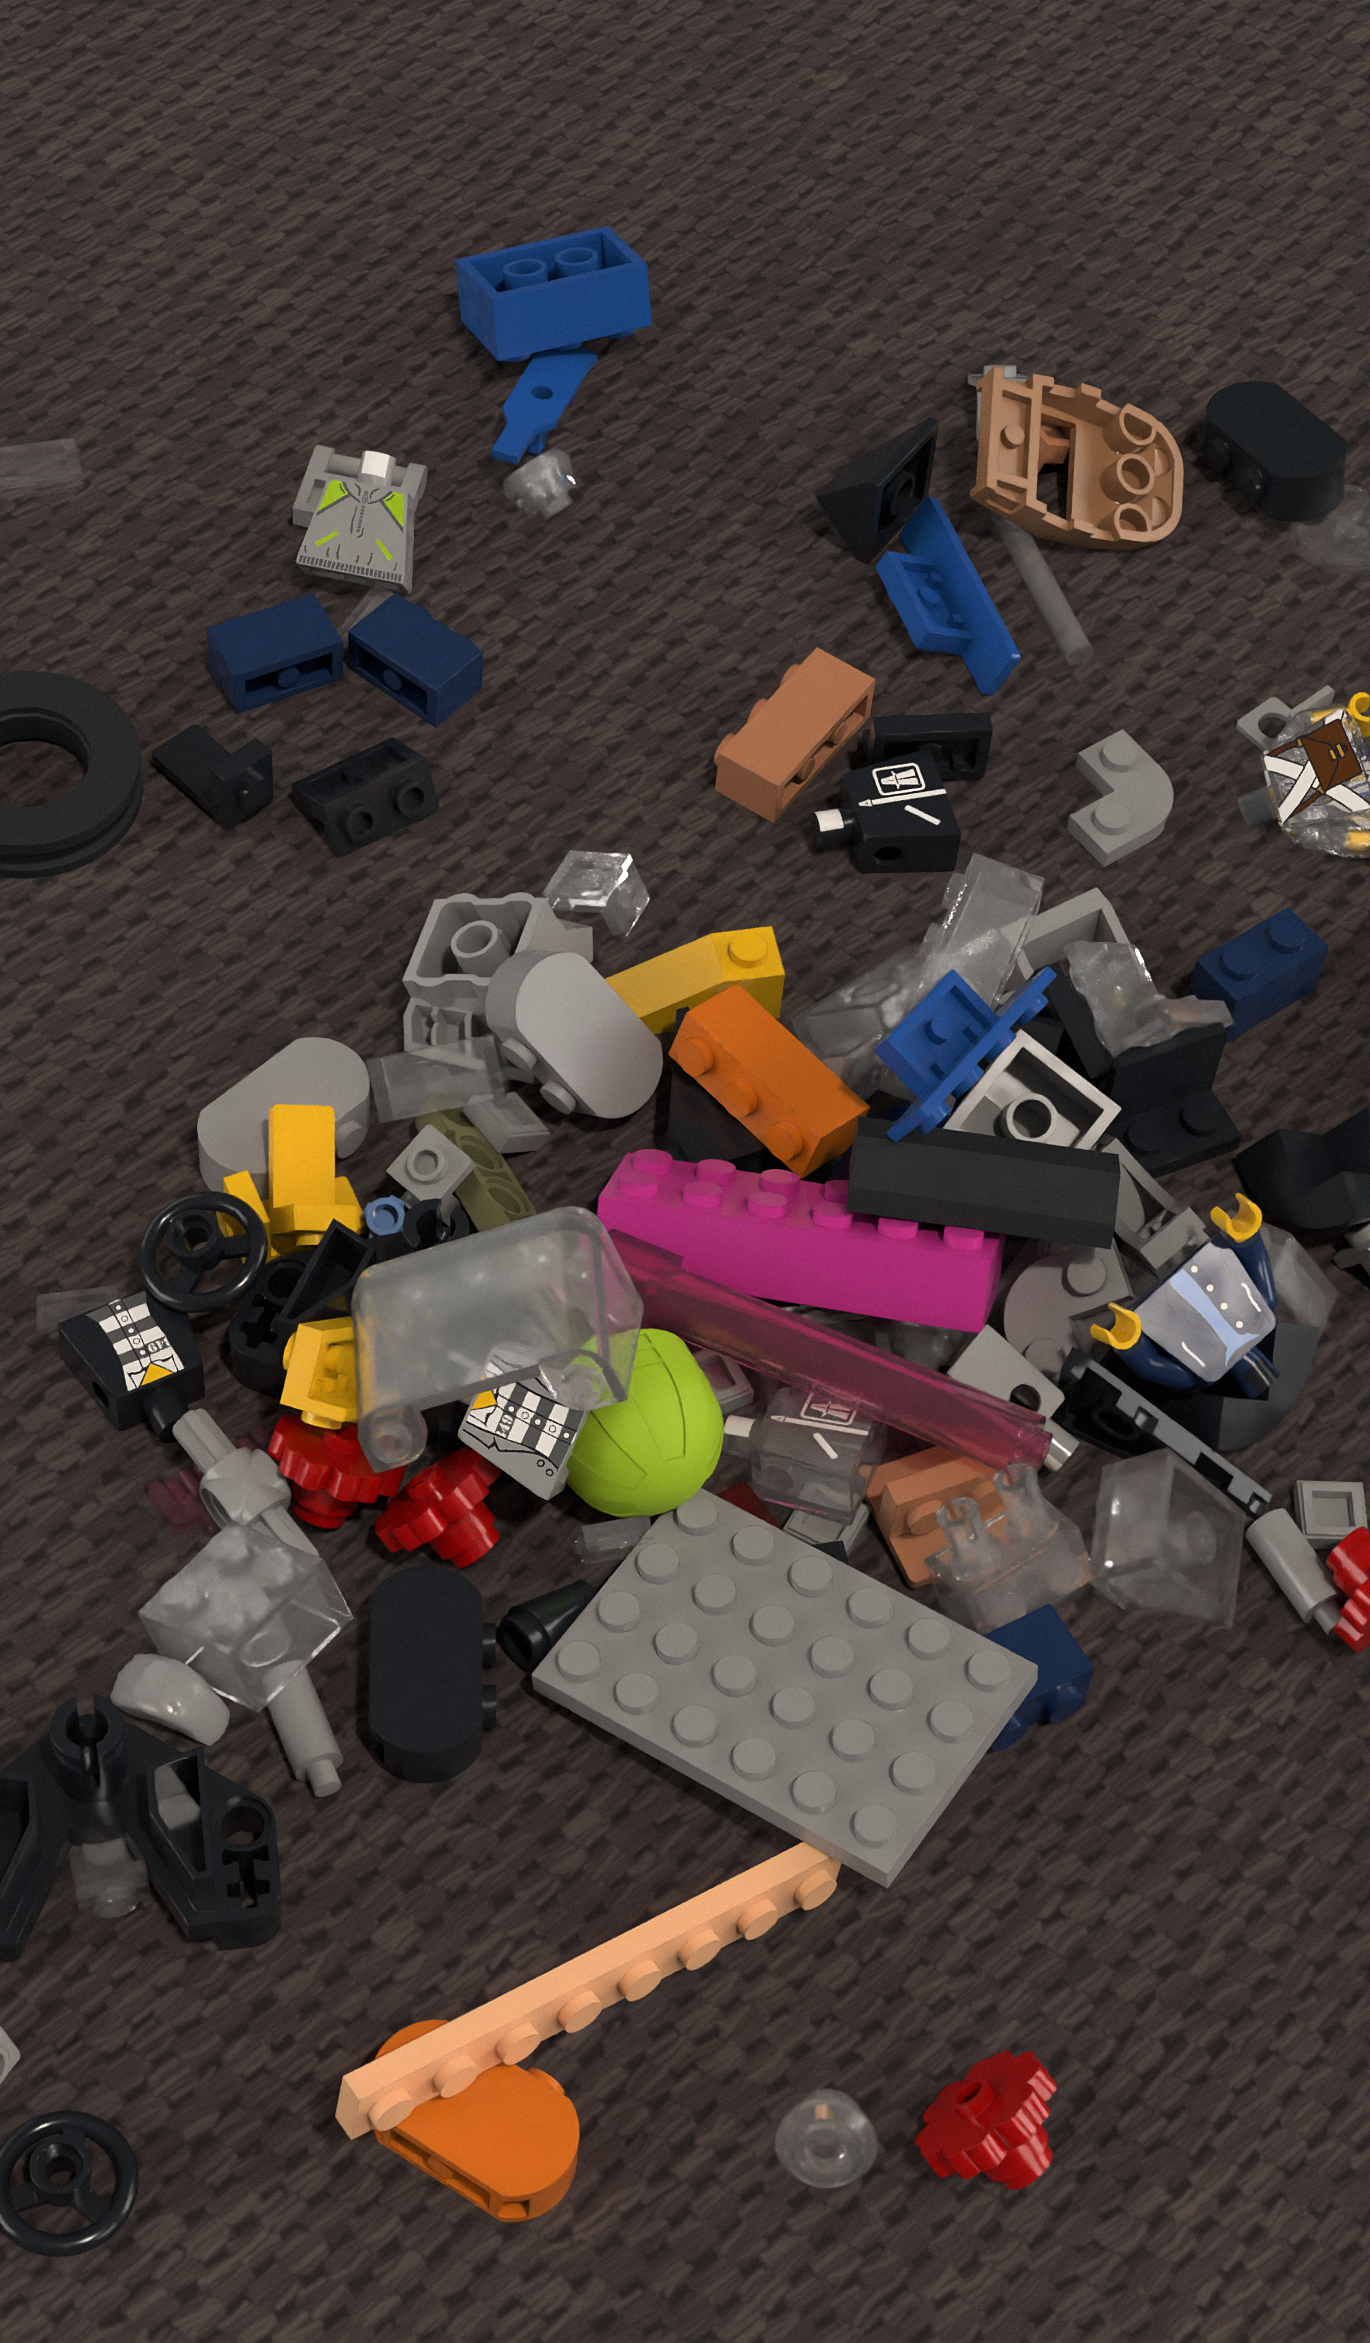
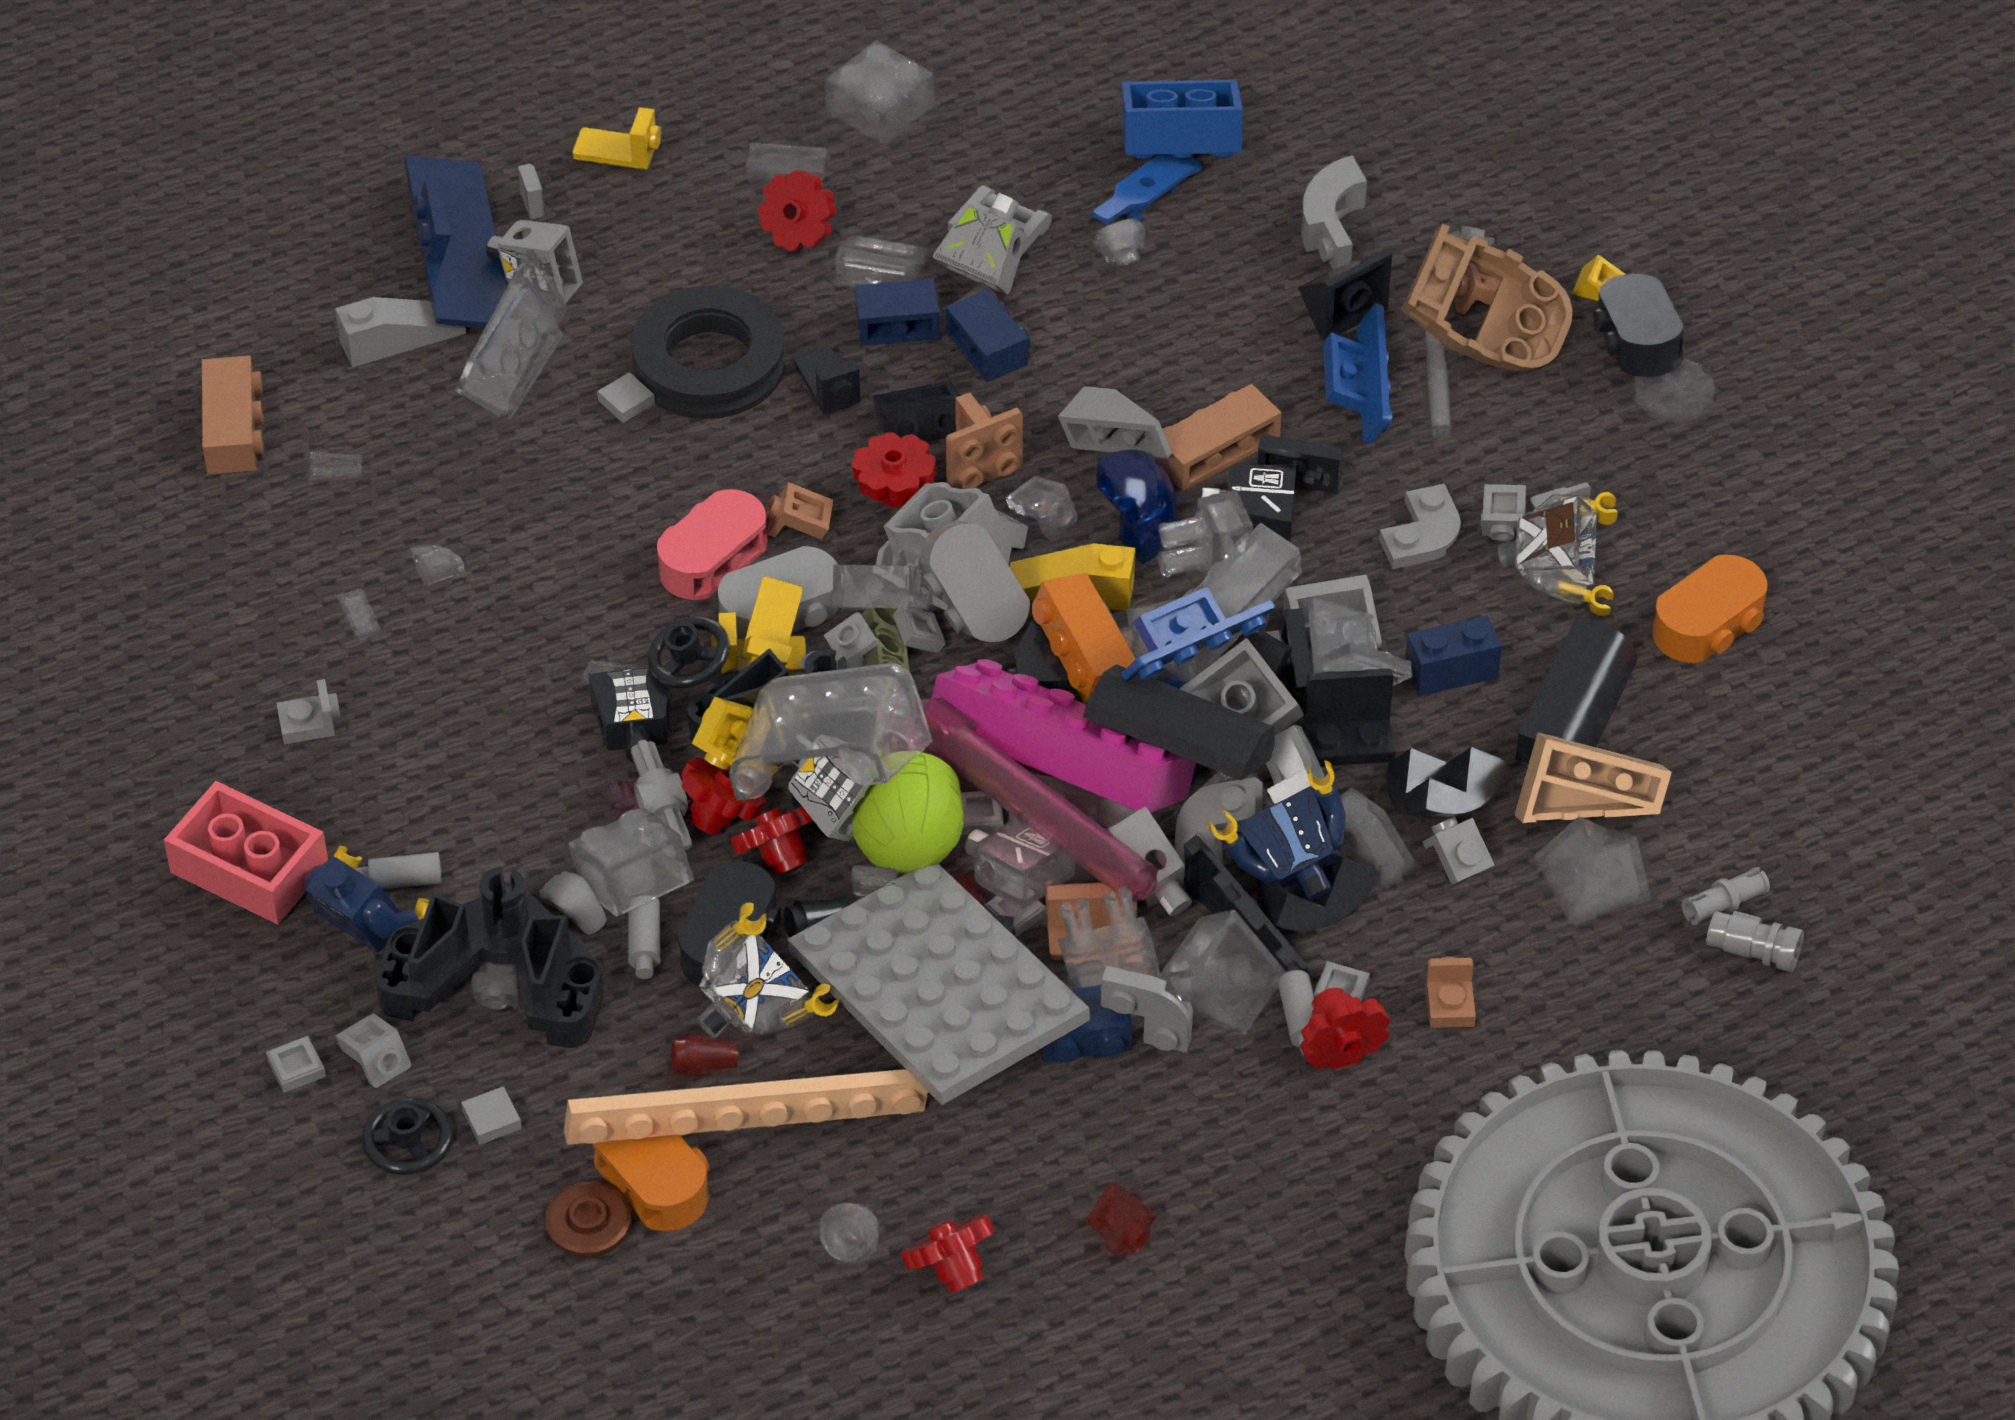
camera: 25 degrees right, 5 degrees down
none -> light grey tile [461,1086,522,1145]
none -> copper wheel [545,1181,632,1258]
none -> coral brick [657,489,767,600]
none -> clear red cone [671,1033,738,1078]
none -> torso [696,903,839,1038]
none -> red plant [758,170,837,251]
none -> nougat bracket [766,482,833,539]
none -> clear brick [825,40,934,147]
none -> clear tile [835,235,928,288]
none -> red plant [852,432,937,508]
none -> nougat bracket [946,392,1023,489]
none -> light grey slope [1058,386,1172,458]
none -> clear red bracket [1085,1183,1157,1255]
none -> clear blue brick [1097,450,1178,564]
none -> light grey plate [1101,966,1193,1052]
none -> clear brick [1158,490,1253,589]
none -> light grey arch [1301,155,1367,269]
none -> light grey bracket [1481,484,1527,541]
none -> yellow slope [1572,255,1625,301]

